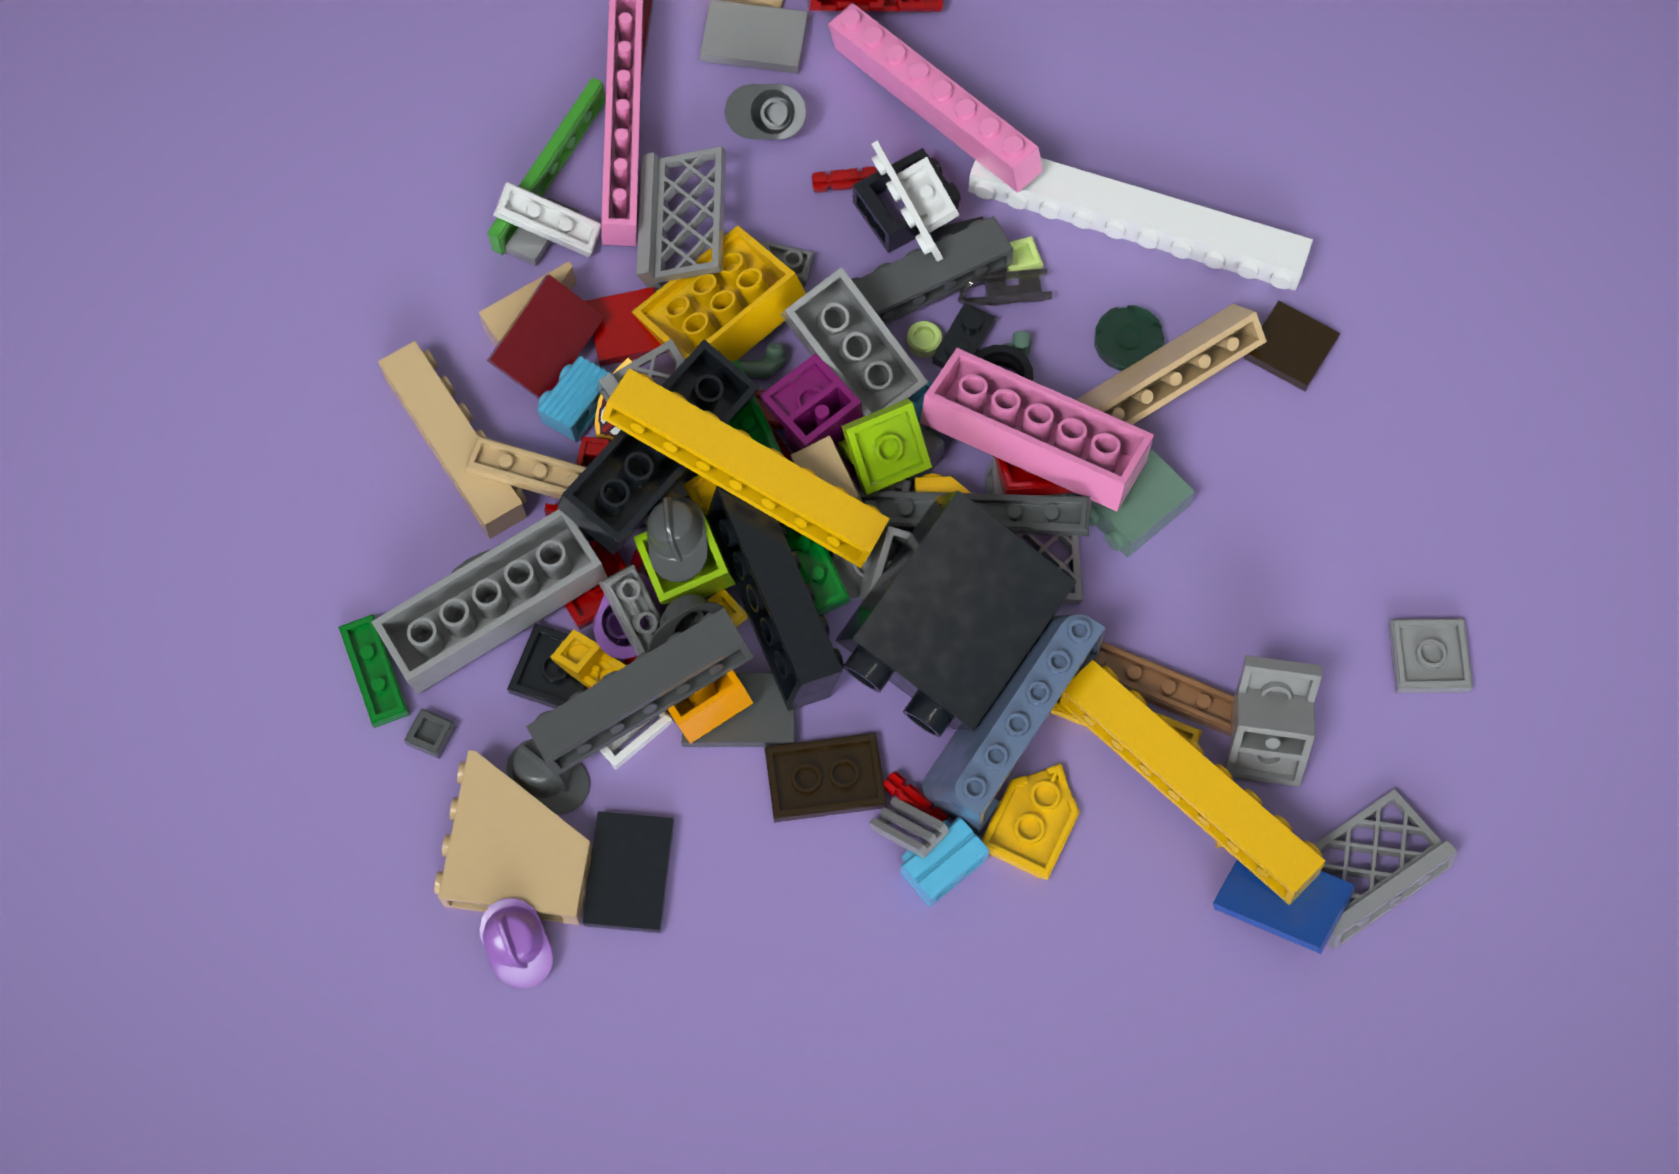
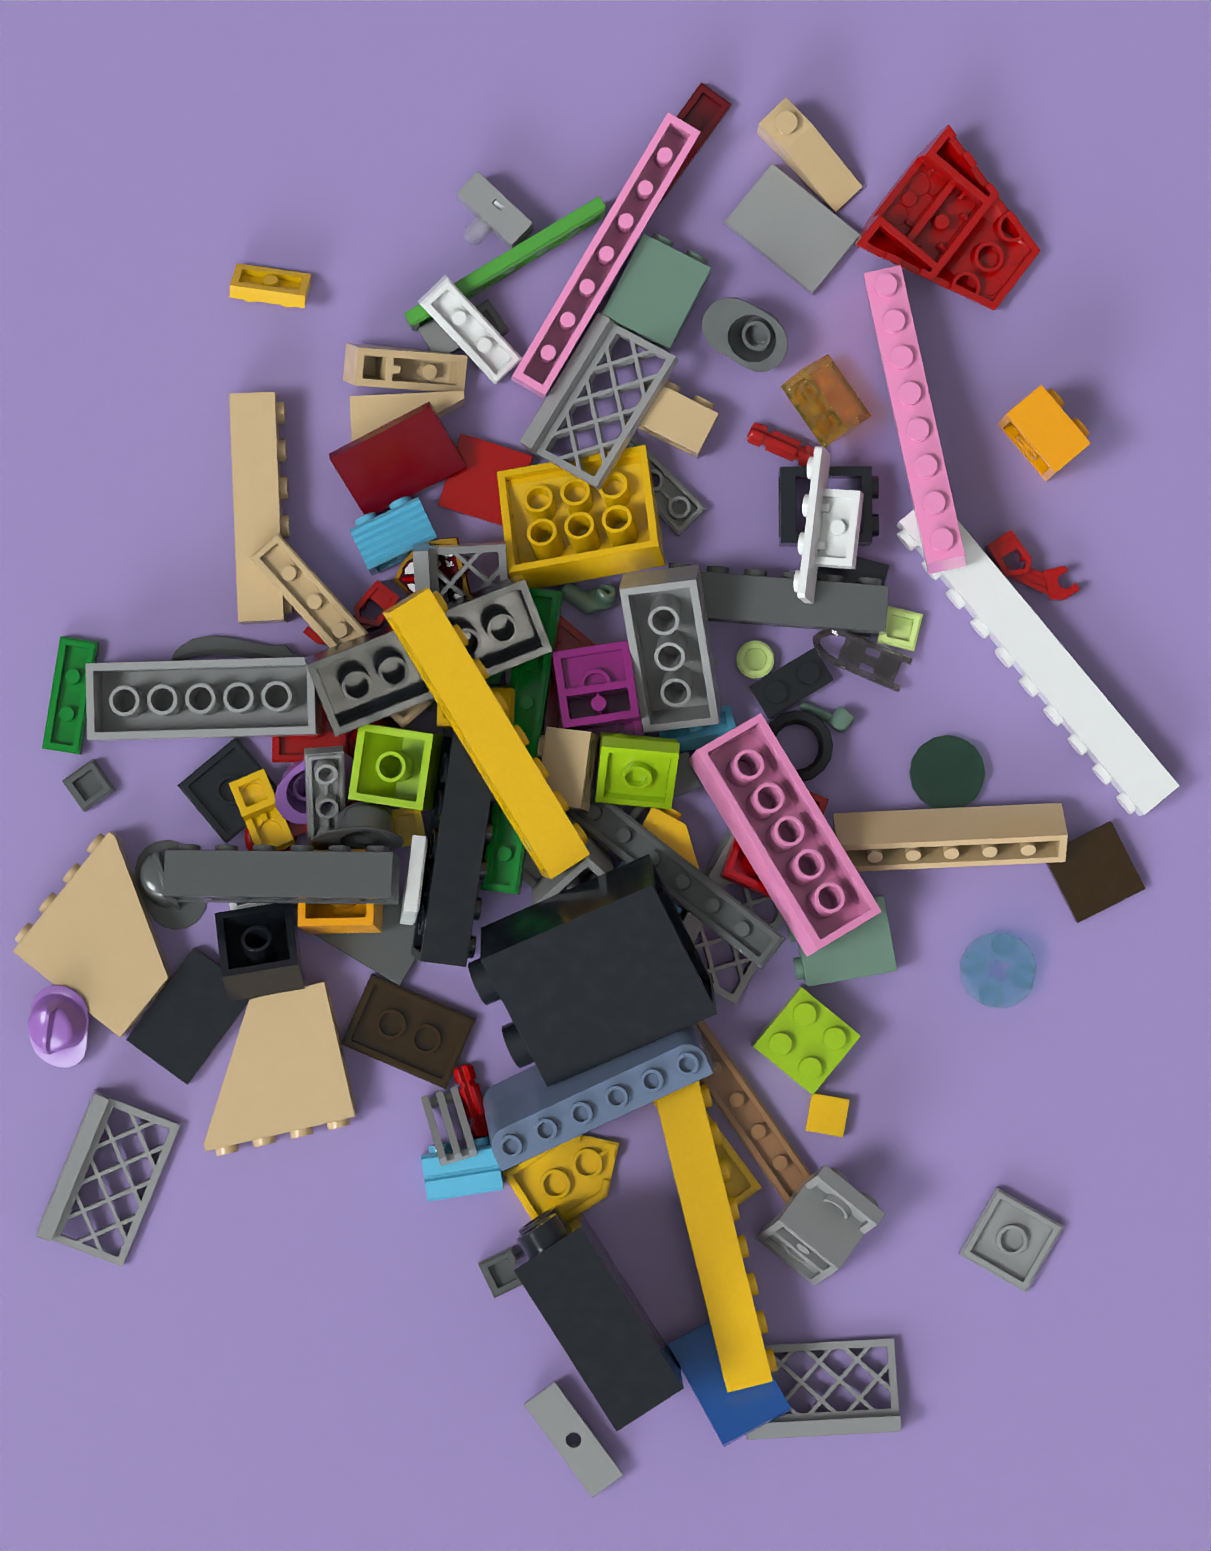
camera: 30 degrees right, 20 degrees up
dark grey piece [647,497,708,582] -> none
none -> light grey fence [36,1089,180,1267]
none -> tan slope [204,981,358,1156]
none -> black brick [215,903,305,1001]
none -> yellow plate [229,263,311,308]
none -> tan slope [343,343,468,392]
none -> white tile [400,835,428,925]
none -> light grey piece [457,171,534,249]
none -> dark grey tile [478,1246,522,1298]
none -> black brick [514,1206,684,1432]
none -> light grey tile [524,1381,623,1498]
none -> sand green brick [602,233,711,353]
none -> tan brick [637,380,719,458]
none -> lime brick [751,986,861,1095]
none -> clear yellow brick [780,354,872,448]
none -> yellow tile [805,1093,850,1137]
none -> clear light blue plate [959,932,1037,1008]
none -> red piece [984,530,1080,601]
none -> light orange brick [997,384,1091,481]

